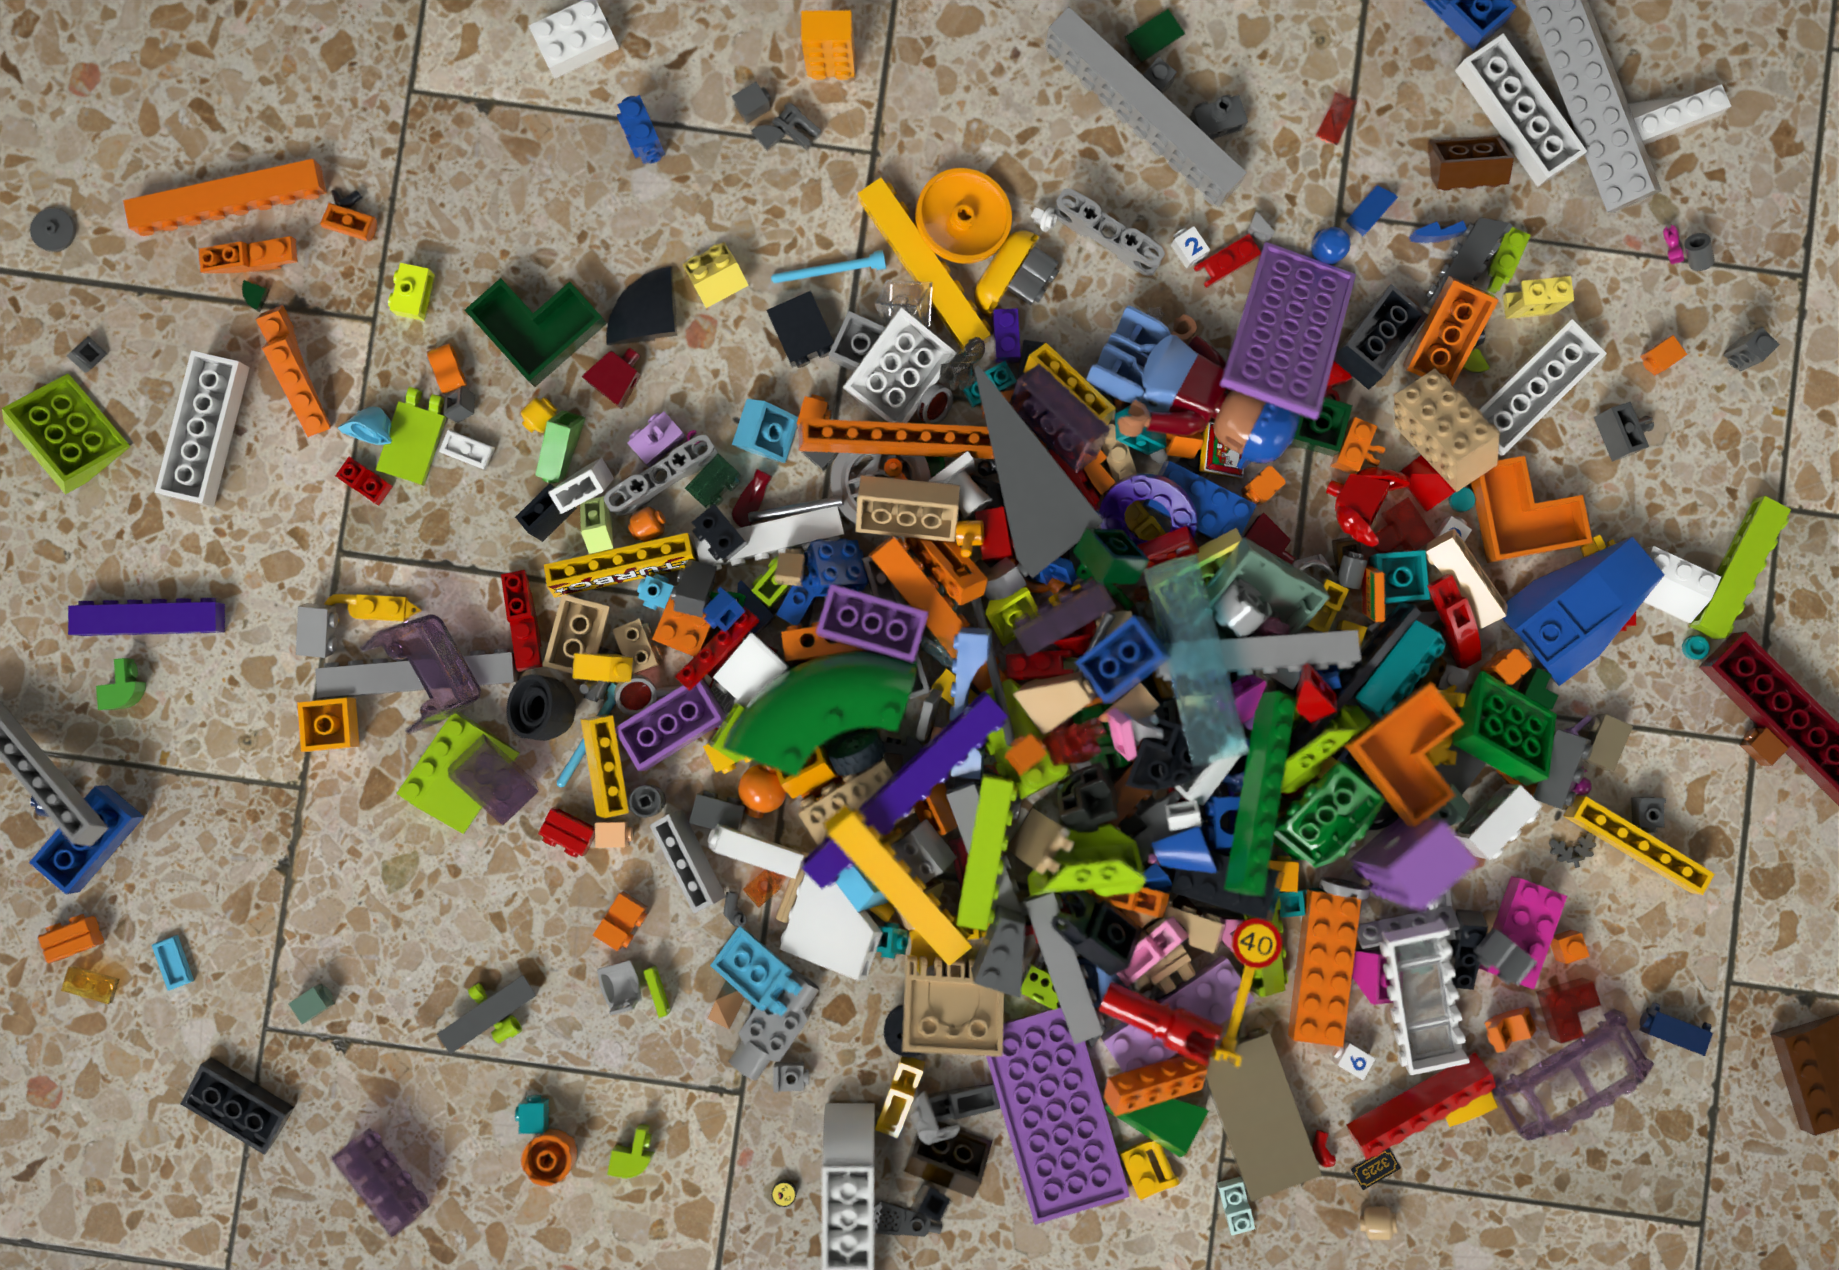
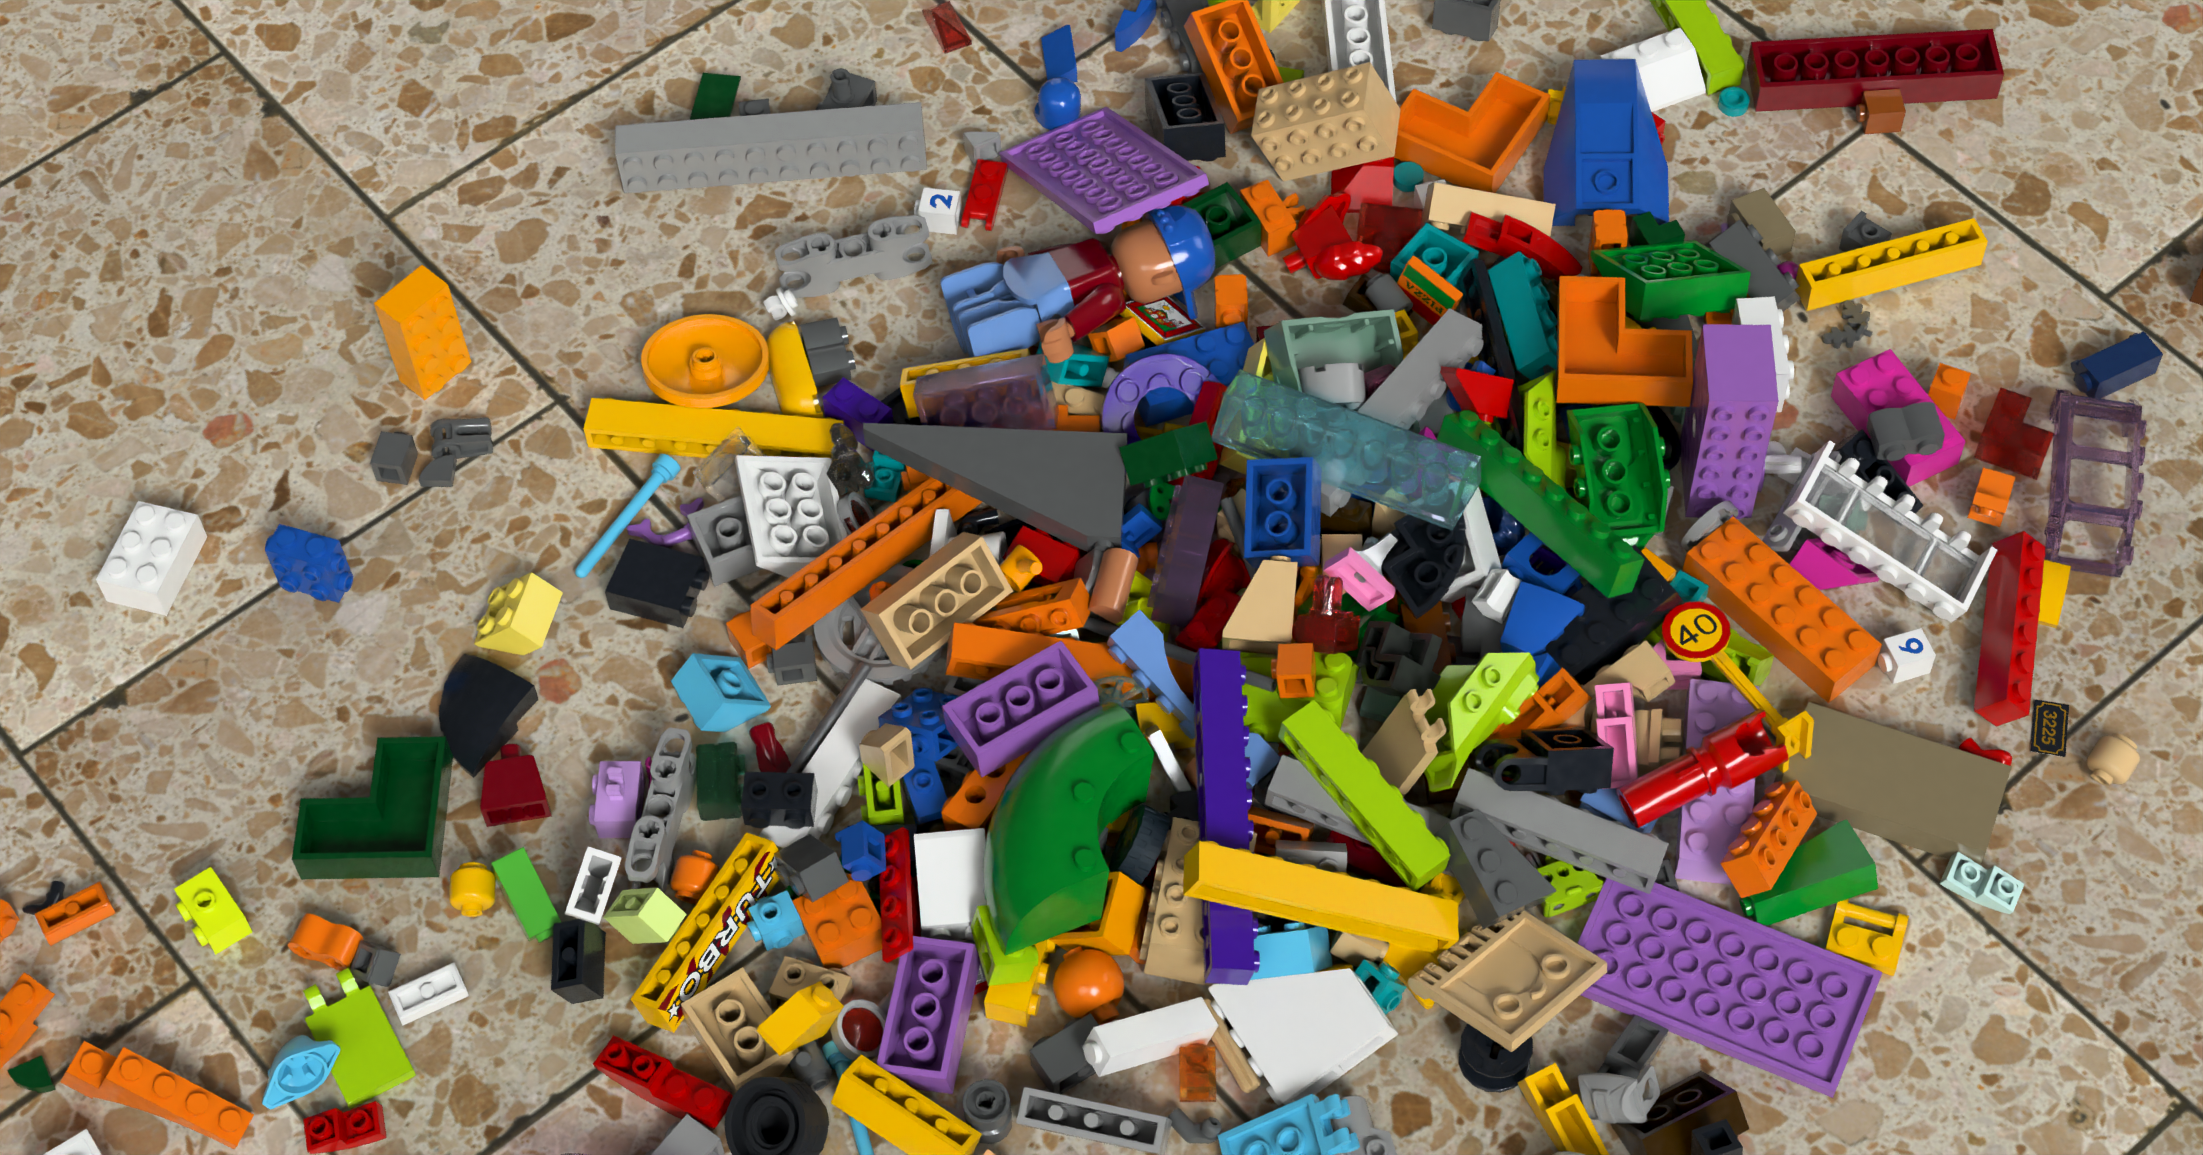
camera: 45 degrees left, 30 degrees down
none -> medium lavender helmet [627,498,704,548]
none -> nougat brick [1088,548,1138,624]

